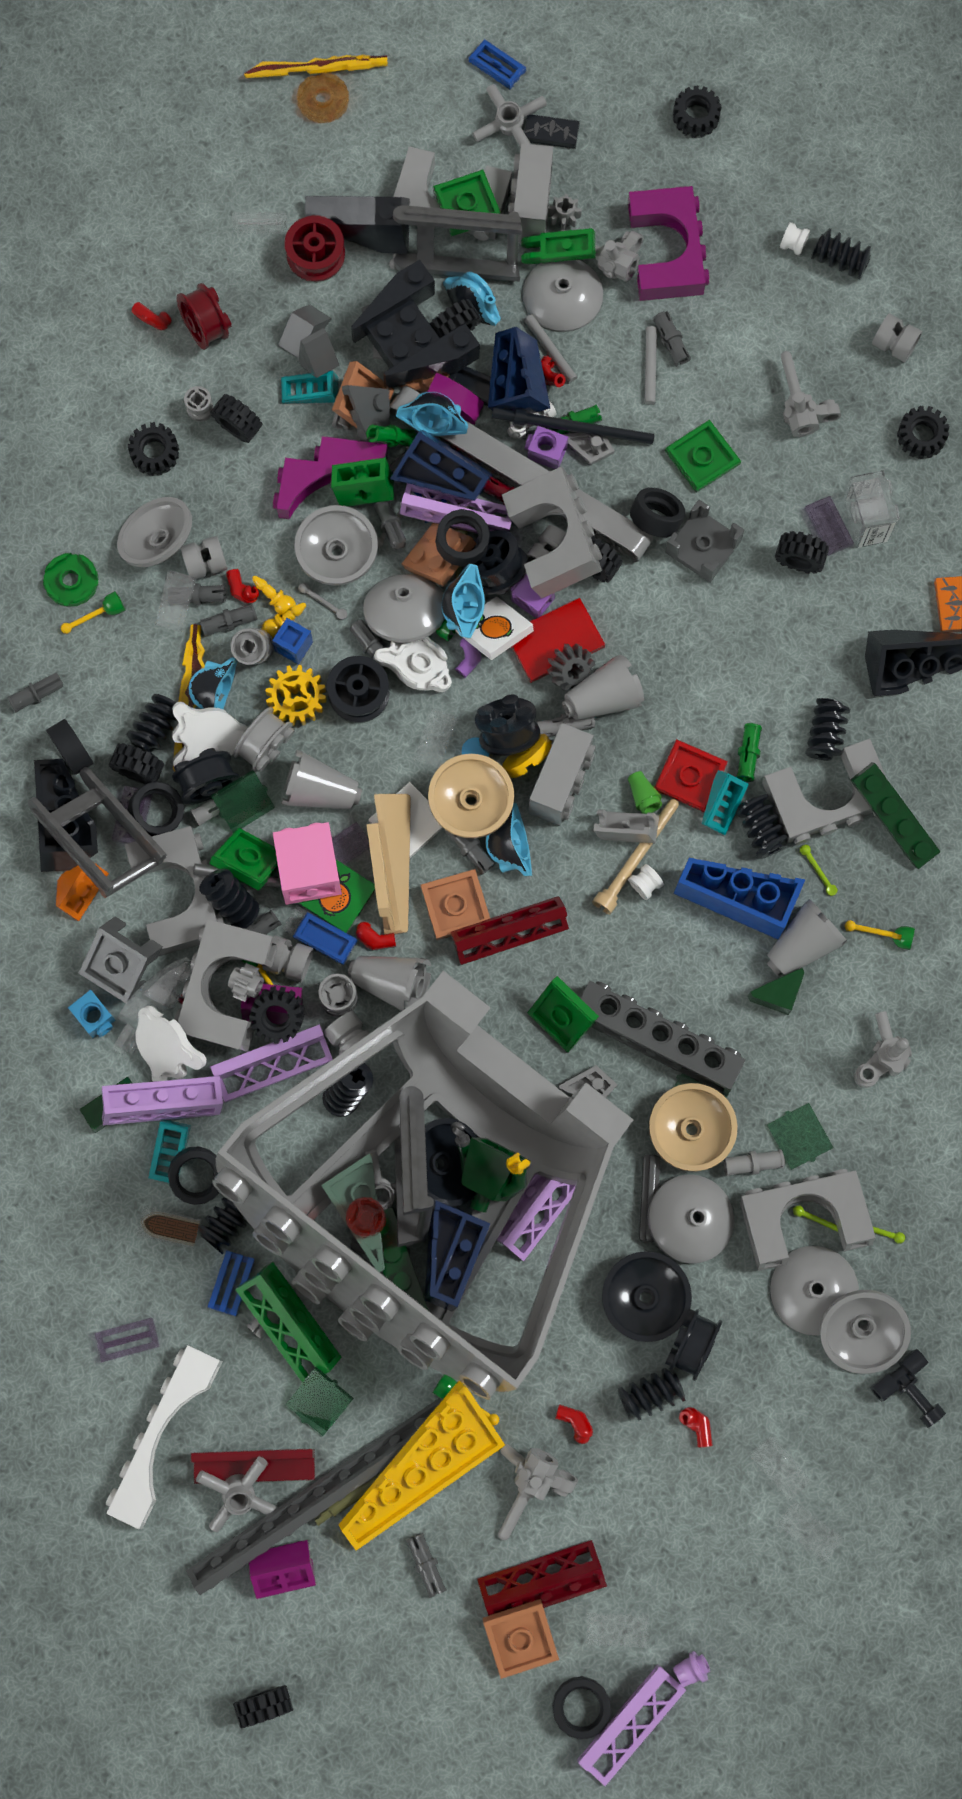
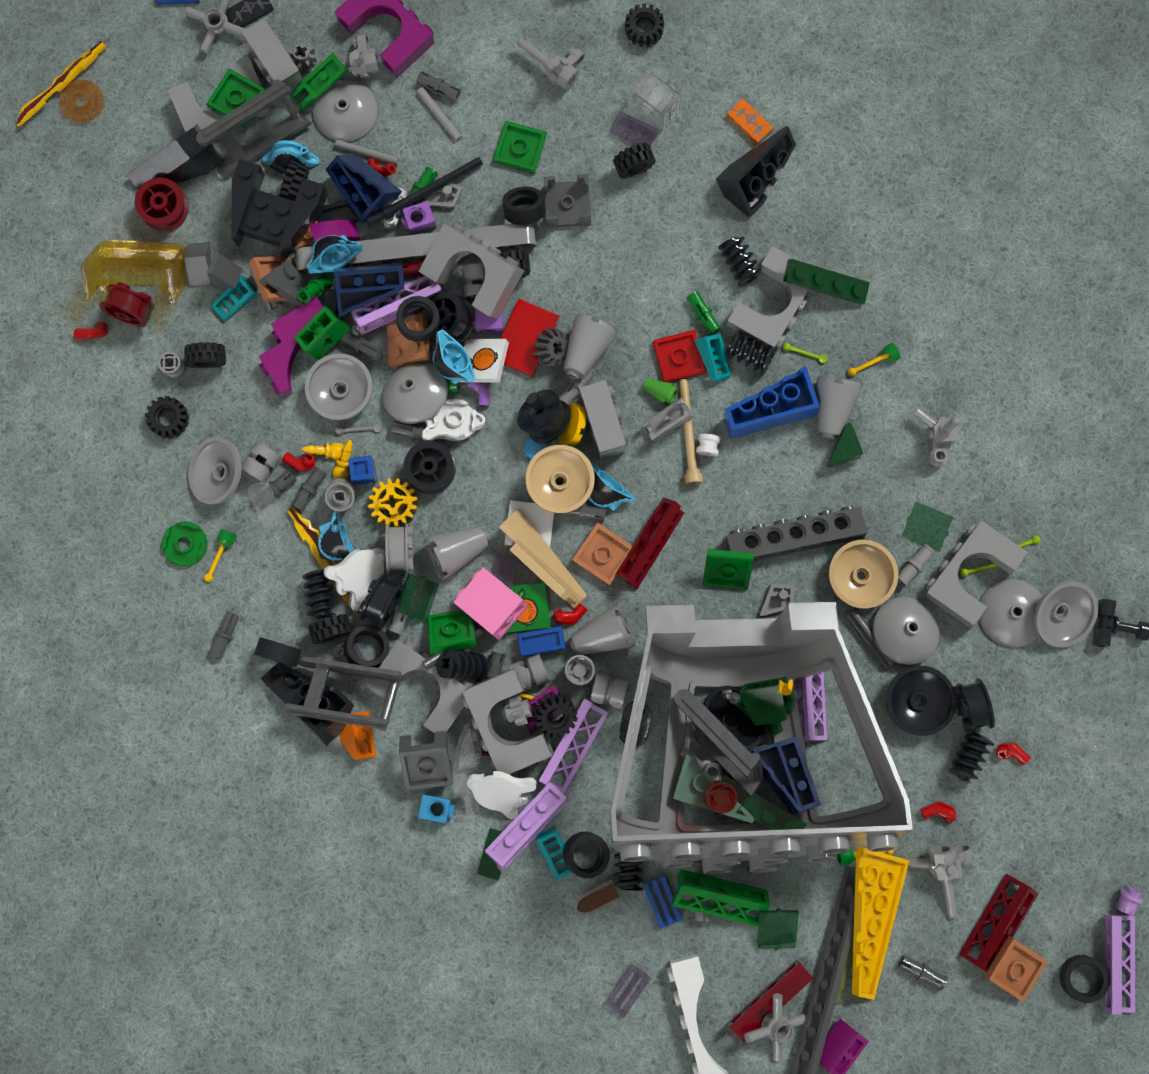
camera: 35 degrees left, 5 degrees up
none -> clear yellow windscreen [80,241,186,303]

